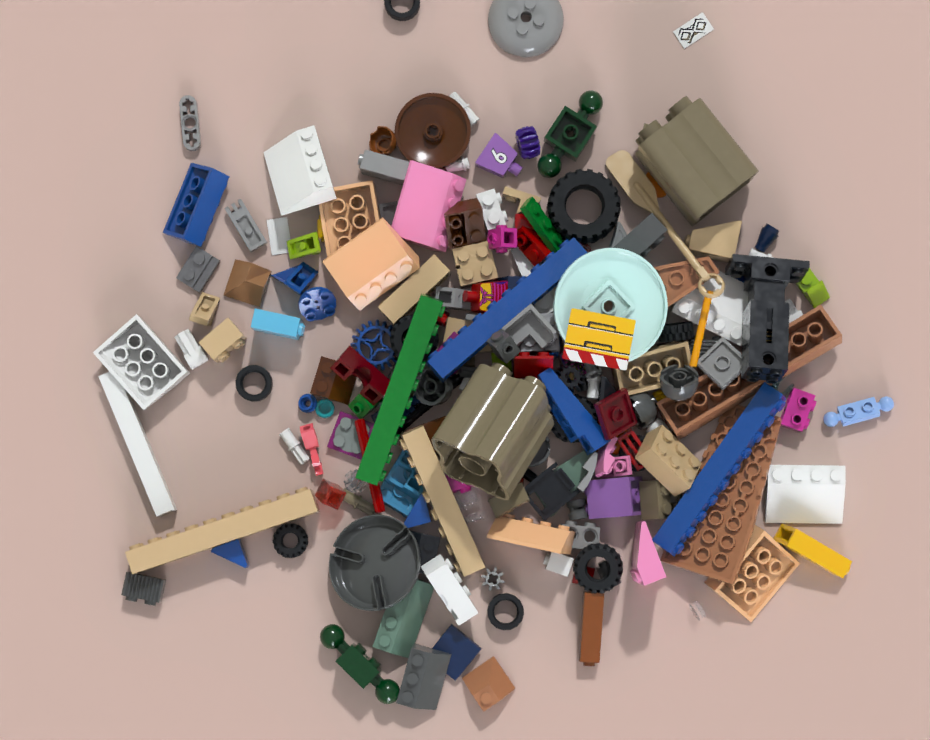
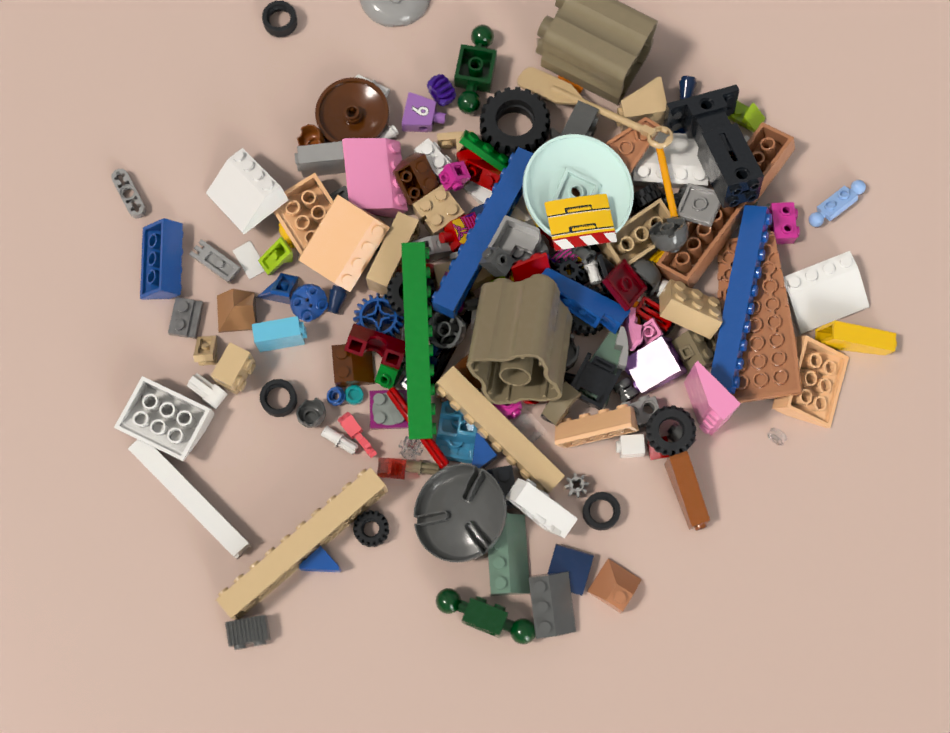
camera: 25 degrees left, 10 degrees down
none -> dark grey hair [296,398,326,428]
none -> dark blue cone [328,285,348,314]
none -> dark tan piece [677,344,695,363]

